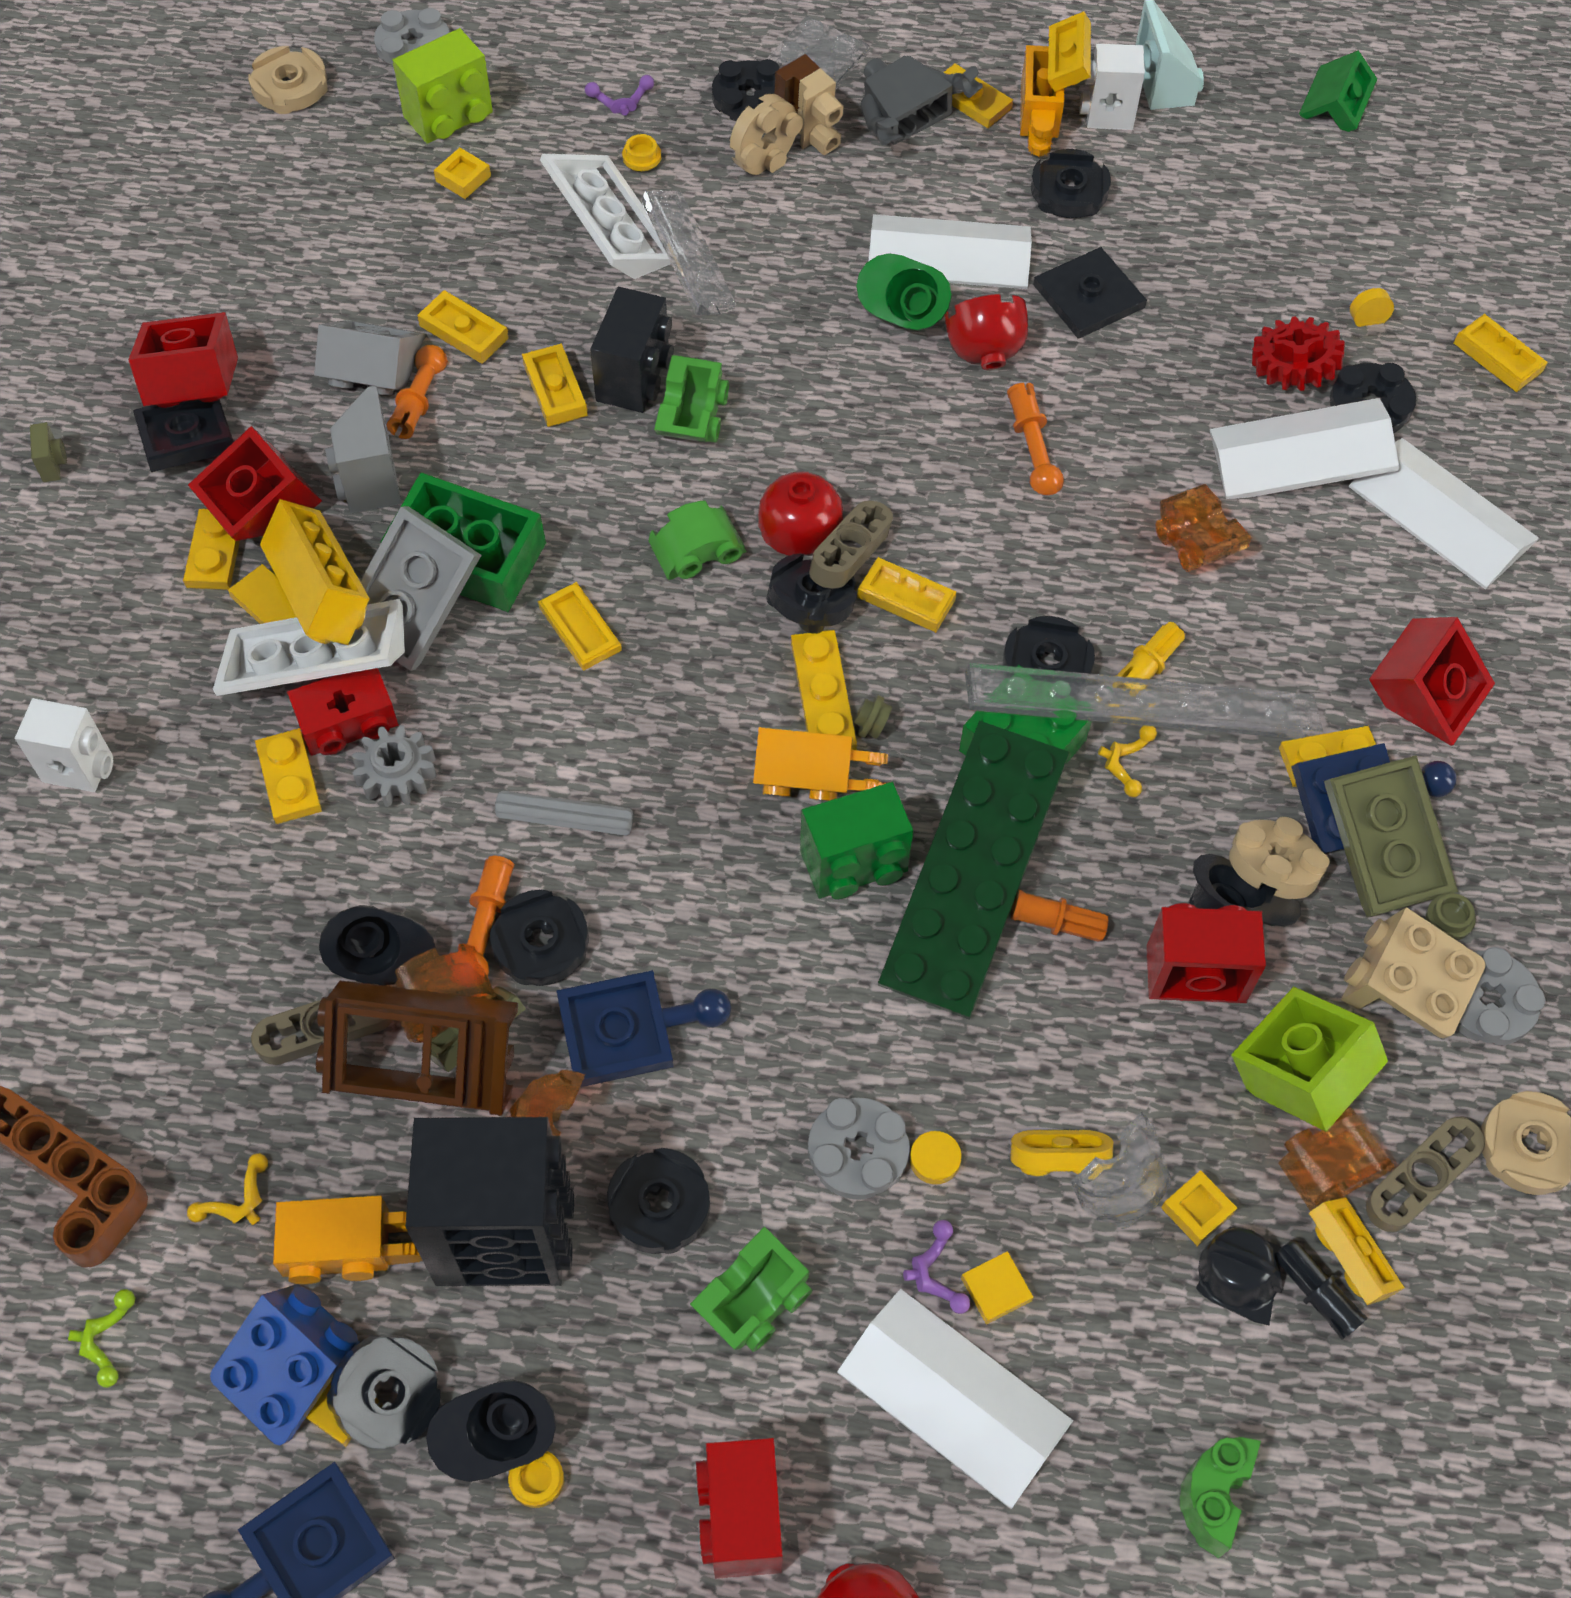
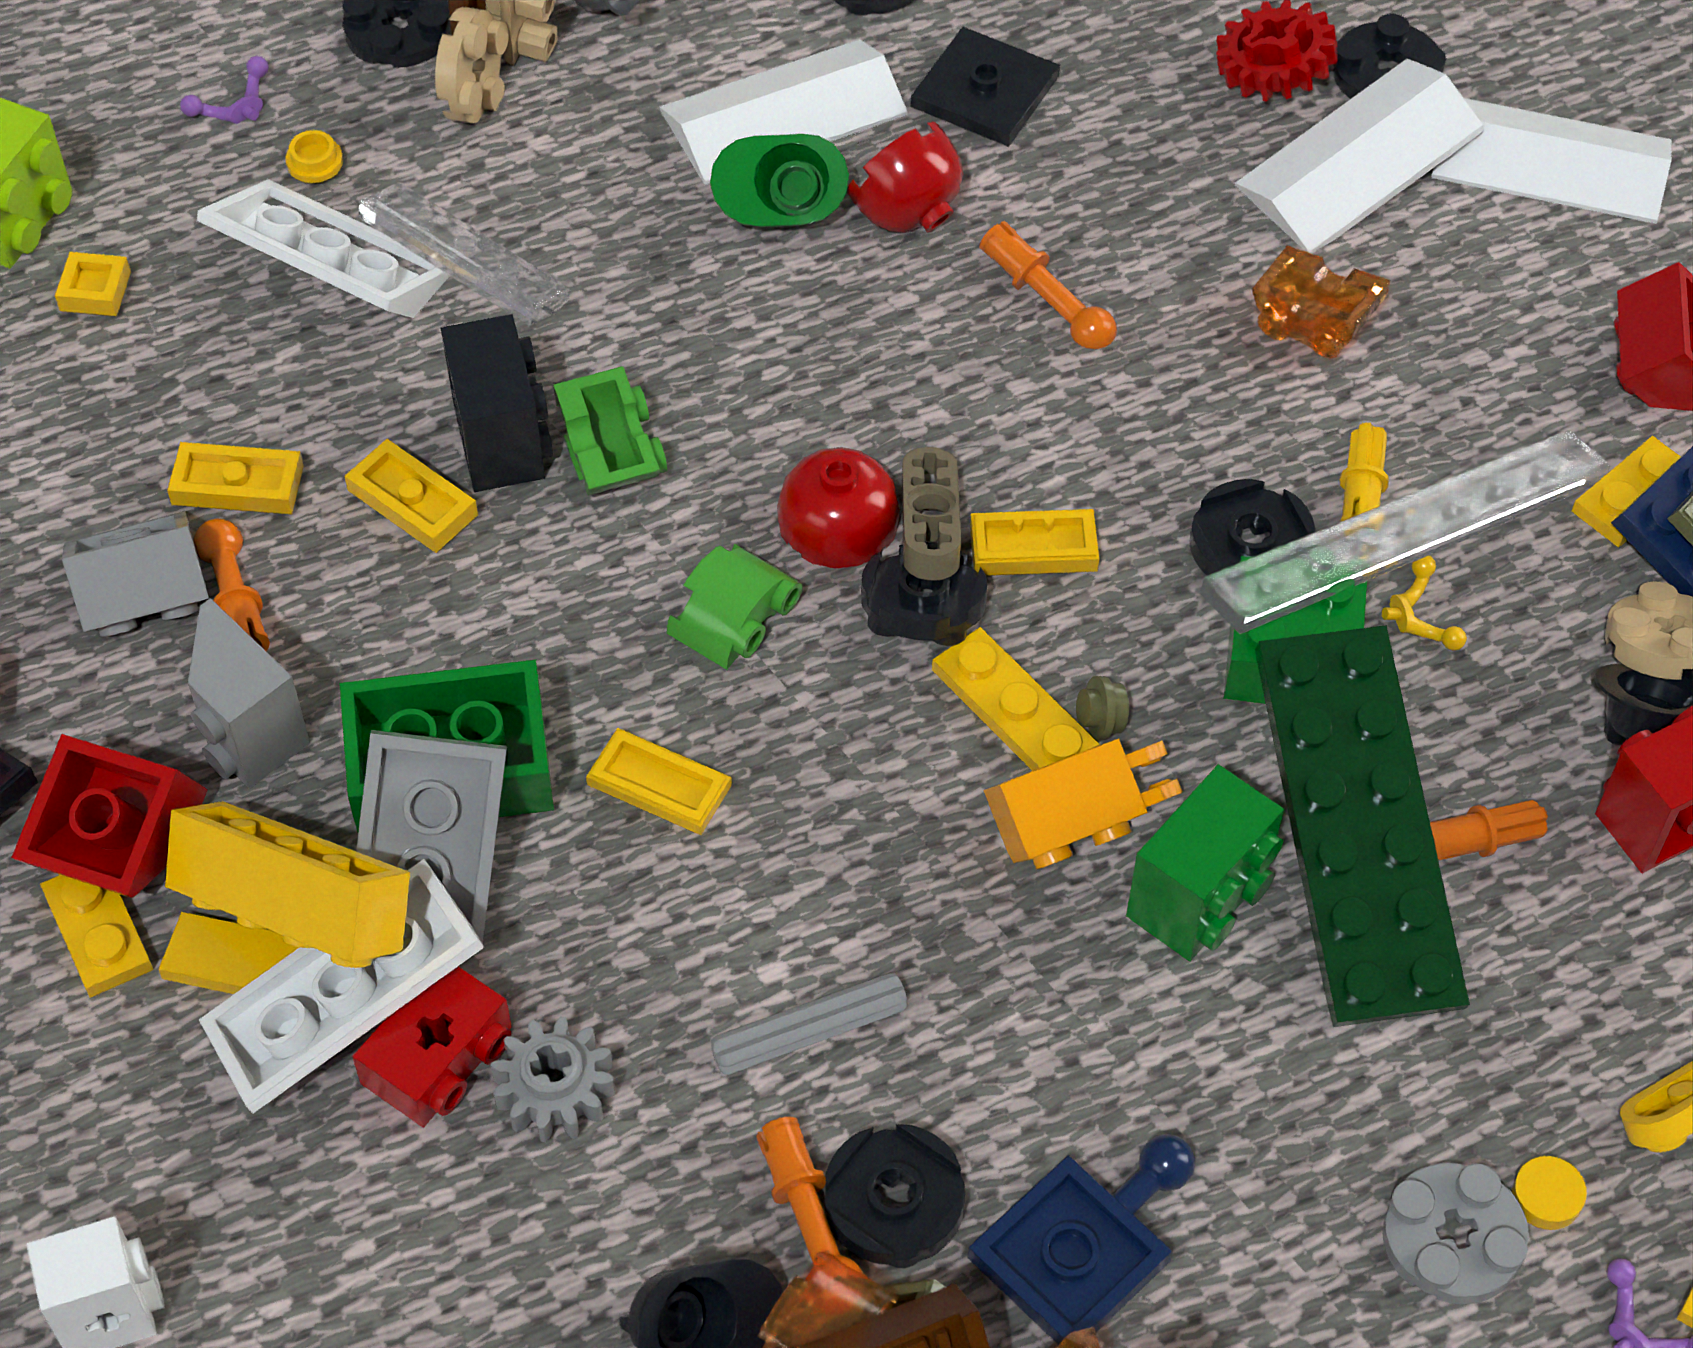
camera: 30 degrees left, 5 degrees down
yellow plate [255,728,322,824] -> none

